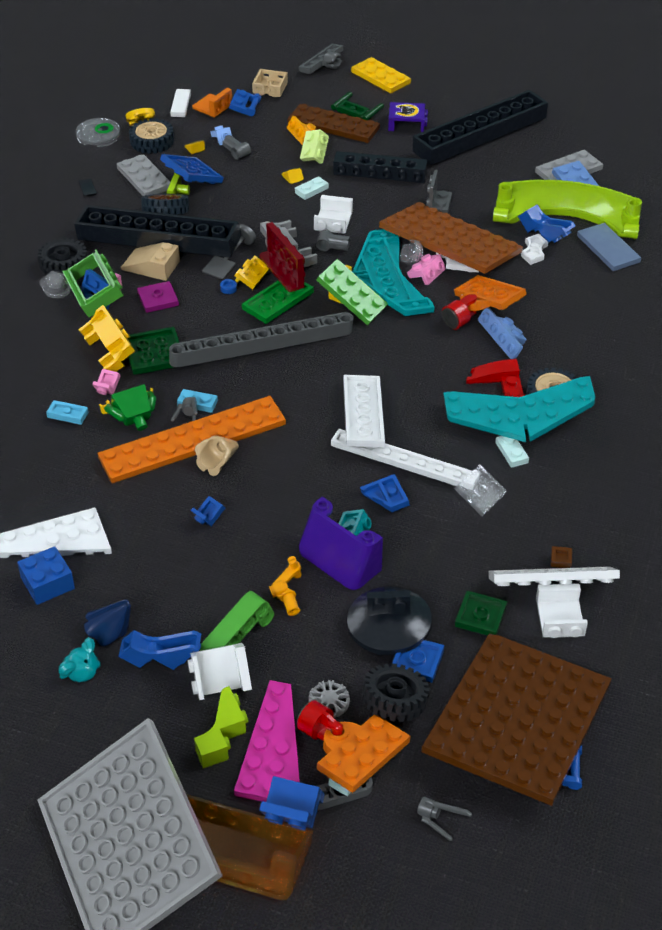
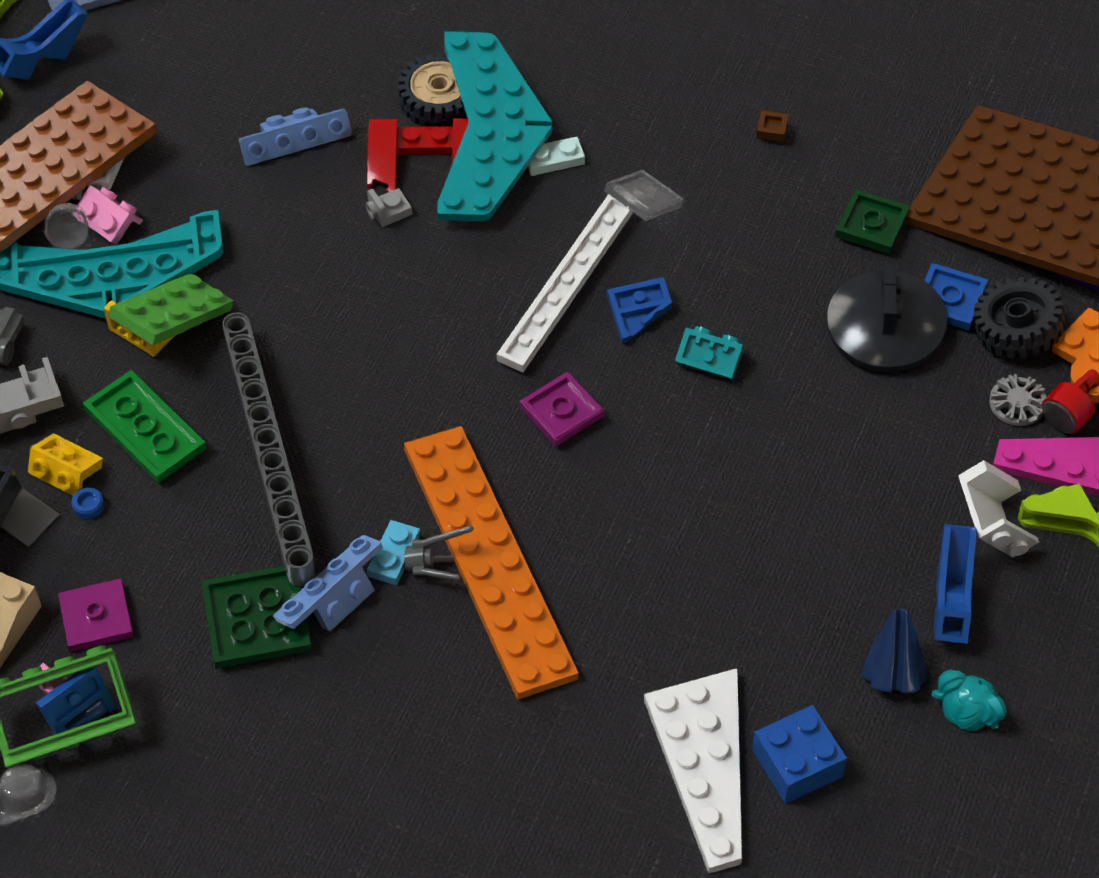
camera: 85 degrees left, 10 degrees up
medium azure plate [46,400,89,425] -> none
yellow bracket [78,305,135,372] -> none
bright pink bracket [92,369,121,395] -> none
green torso [99,384,156,431] -> none
blue bracket [190,496,225,527] -> none
tan hat [194,436,239,476] -> none
bright green beam [199,591,274,651] -> none
dark red bracket [260,222,305,292] -> none
light orange pin [269,556,302,616] -> none
dark purple windscreen [299,497,383,590] -> none
white plate [343,375,385,448] -> none
orange plate [442,275,527,330] -> none
white plate [489,567,620,586] -> none
white tile [521,234,548,265] -> none
white panel [536,584,588,638] -> none
none -> medium blue bracket [274,535,383,631]
none -> light grey bracket [365,188,412,227]
none -> magenta plate [519,371,604,447]

